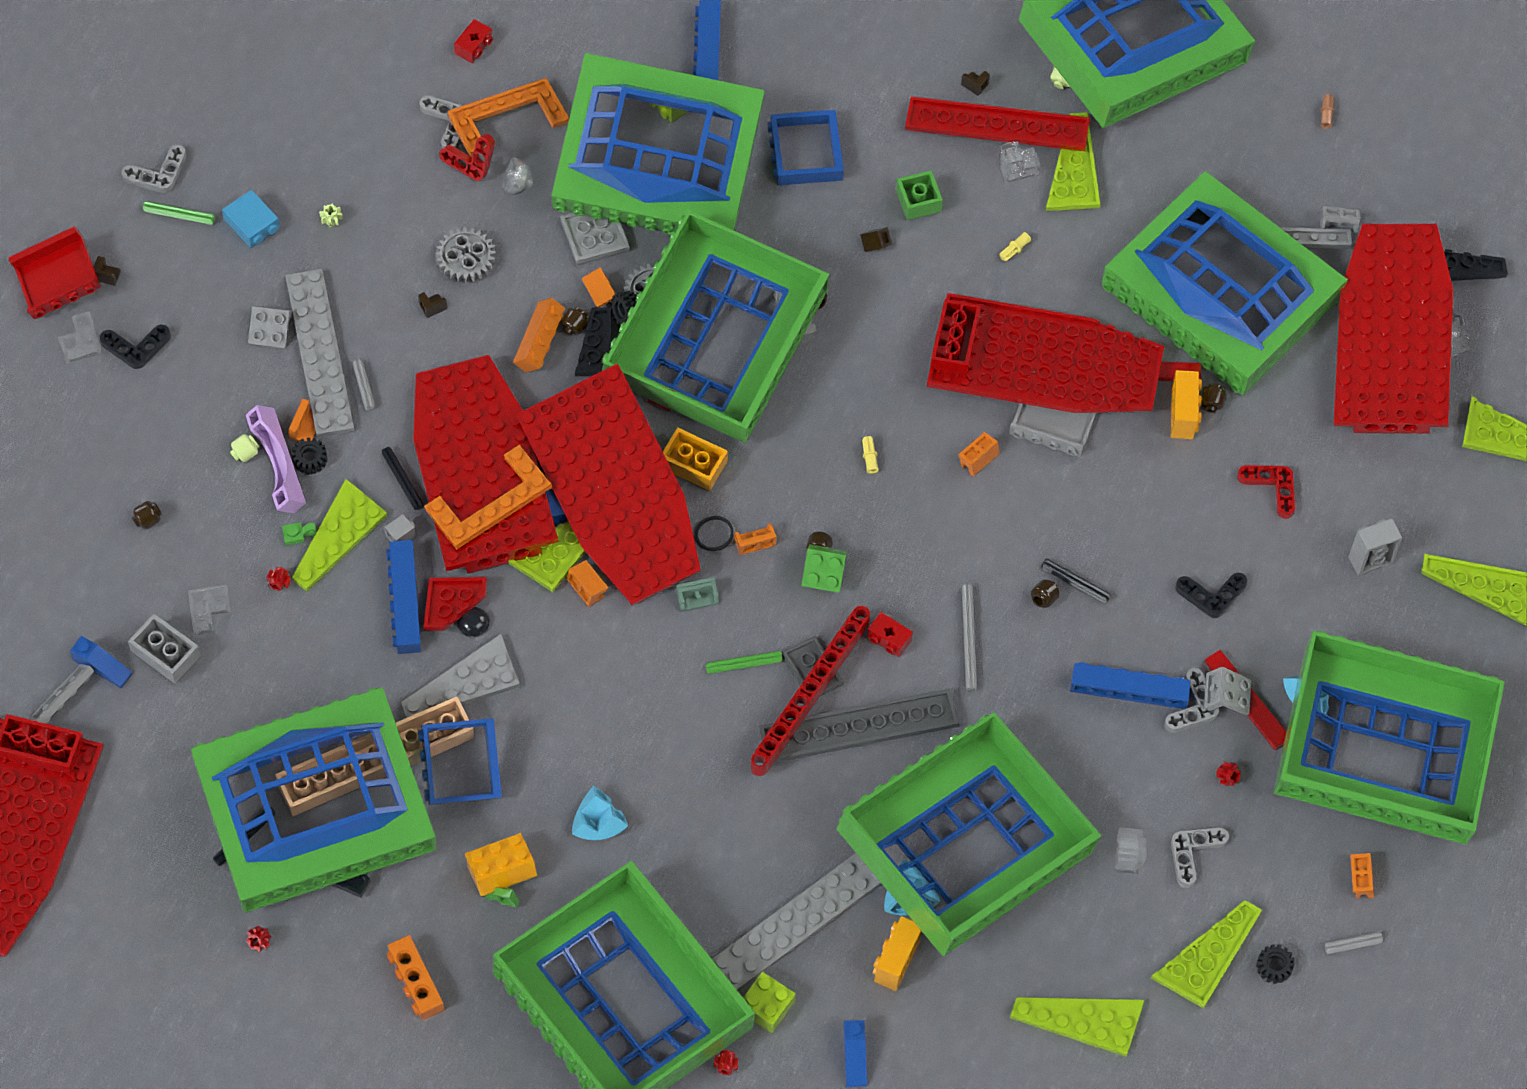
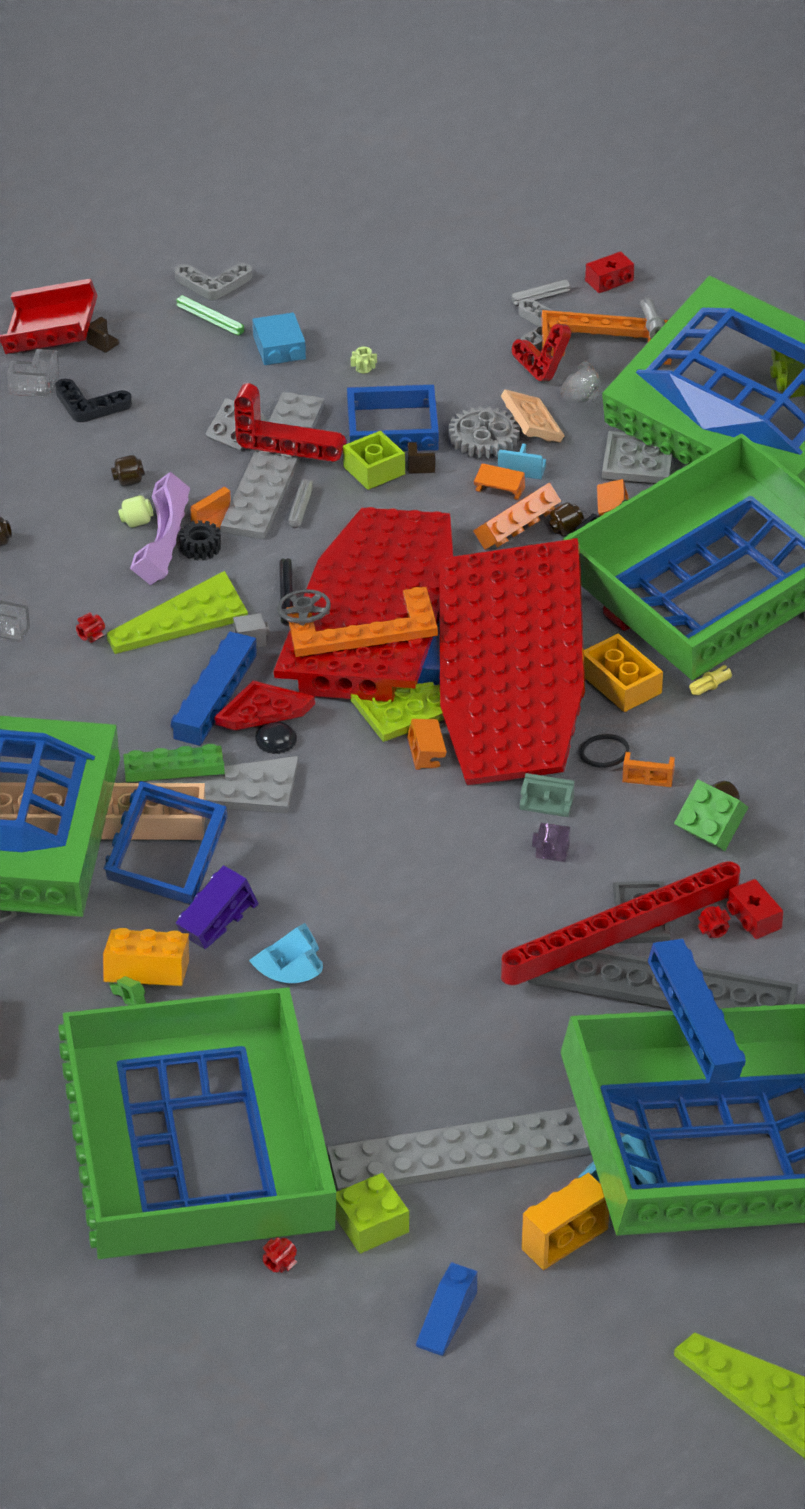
camera: 30 degrees right, 20 degrees down
bright green plate [282,522,317,546] -> none
bright green axle [706,651,782,674] -> none
none -> dark brown head [111,455,145,486]
none -> bright green plate [123,744,225,782]
none -> dark purple wedge [176,865,259,949]
none -> red beam [234,383,347,461]
none -> dark grey wheel [277,589,331,626]
none -> lime brick [343,430,405,490]
none -> blue window [347,385,439,451]
none -> orange hinge [474,463,525,500]
none -> medium azure panel [498,443,546,479]
none -> light nougat plate [501,389,565,443]
none -> light grey axle [511,280,570,305]
none -> clear purple brick [532,823,570,862]
none -> light grey pin [640,297,665,339]
none -> blue brick [648,939,746,1084]
none -> light yellow axle [689,665,732,695]
none -> red gear [698,906,731,938]

